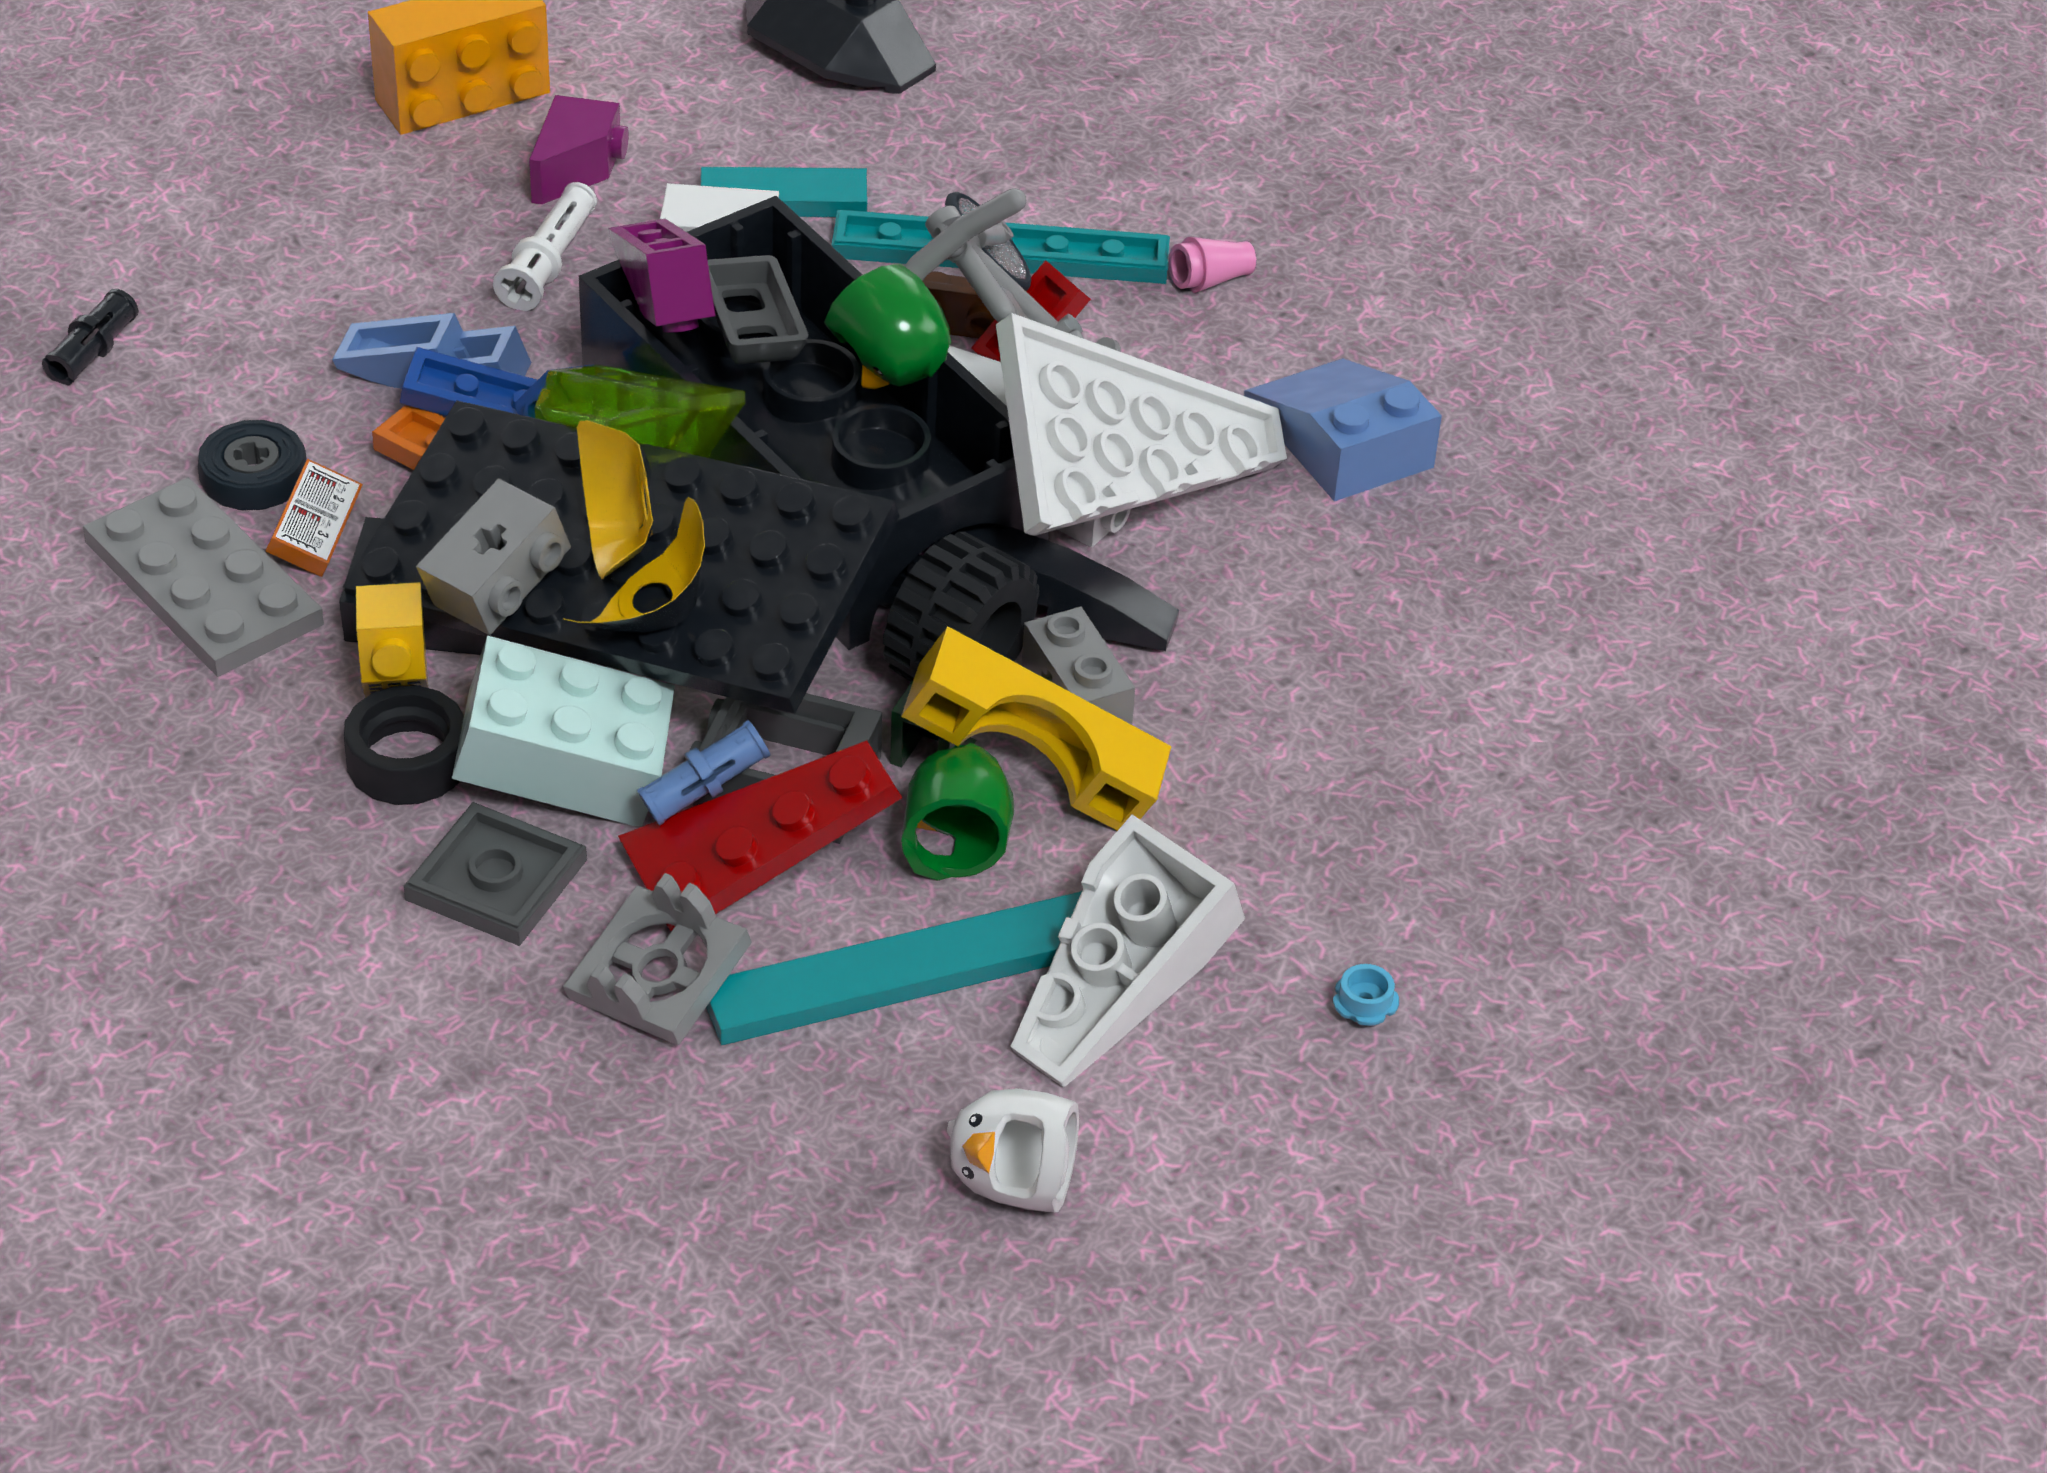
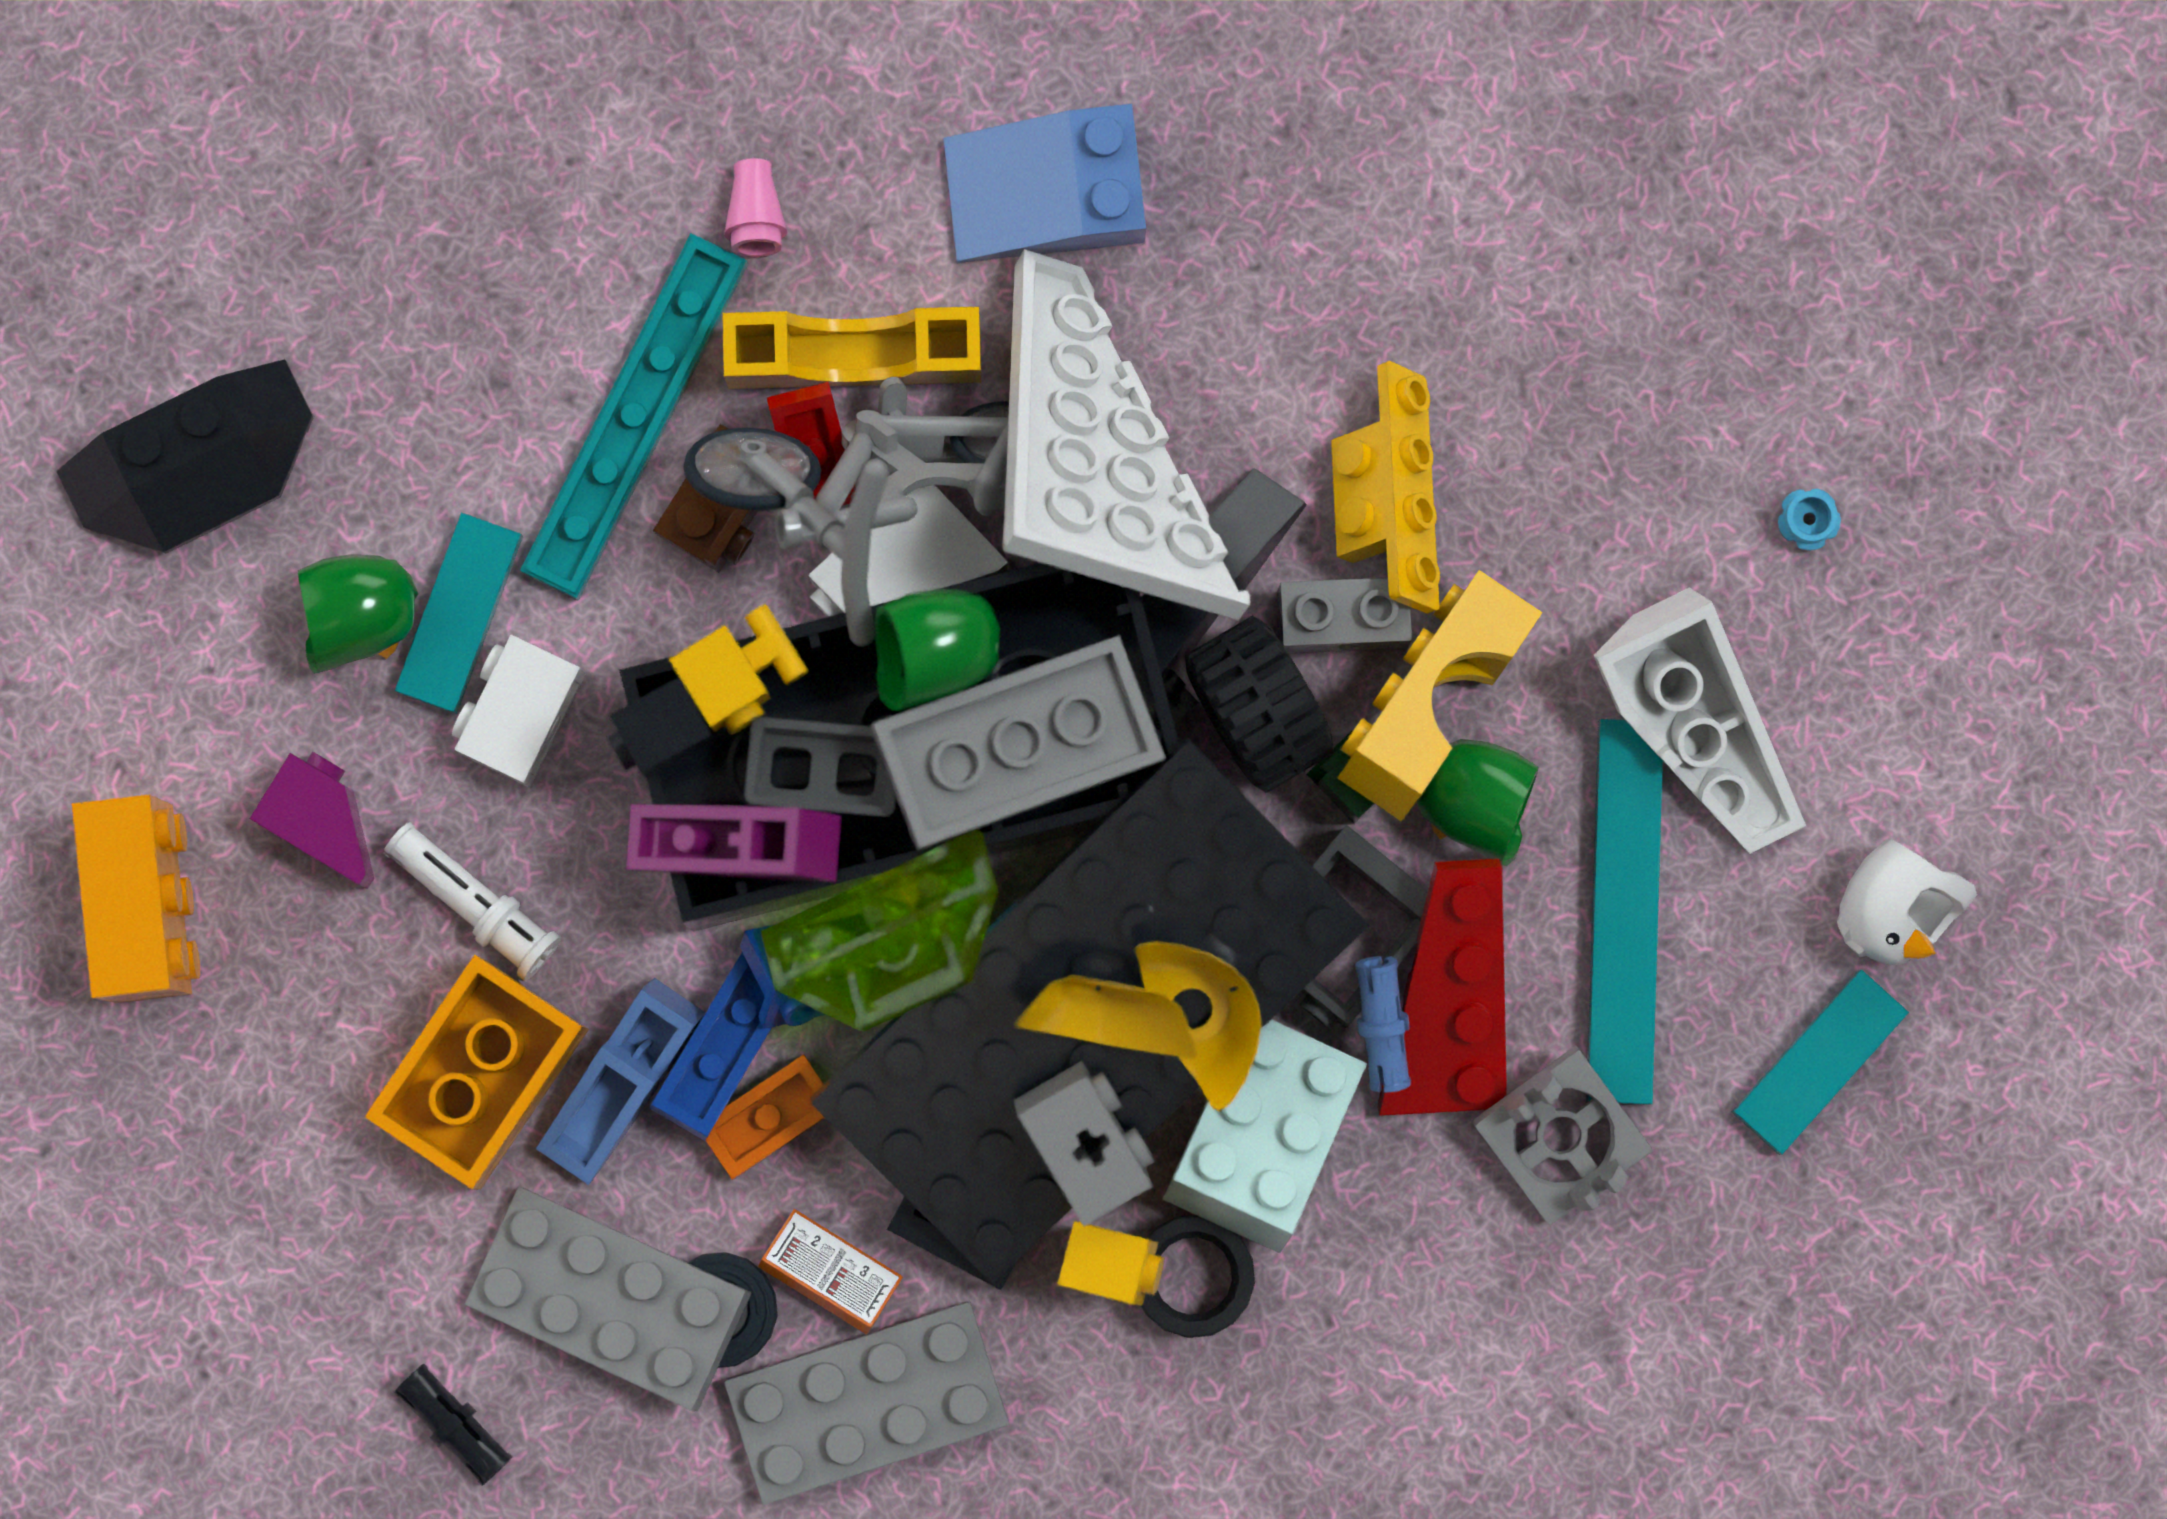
camera: 70 degrees left, 40 degrees up
dark grey tile [404,802,587,946] -> none
none -> green piece [298,554,419,674]
none -> light orange brick [365,954,589,1190]
none -> light grey plate [465,1186,752,1412]
none -> black brick [607,677,715,779]
none -> yellow brick [669,604,808,734]
none -> yellow arch [722,307,982,389]
none -> light grey plate [871,636,1166,851]
none -> yellow bracket [1331,361,1440,614]
none -> teal tile [1731,969,1909,1155]

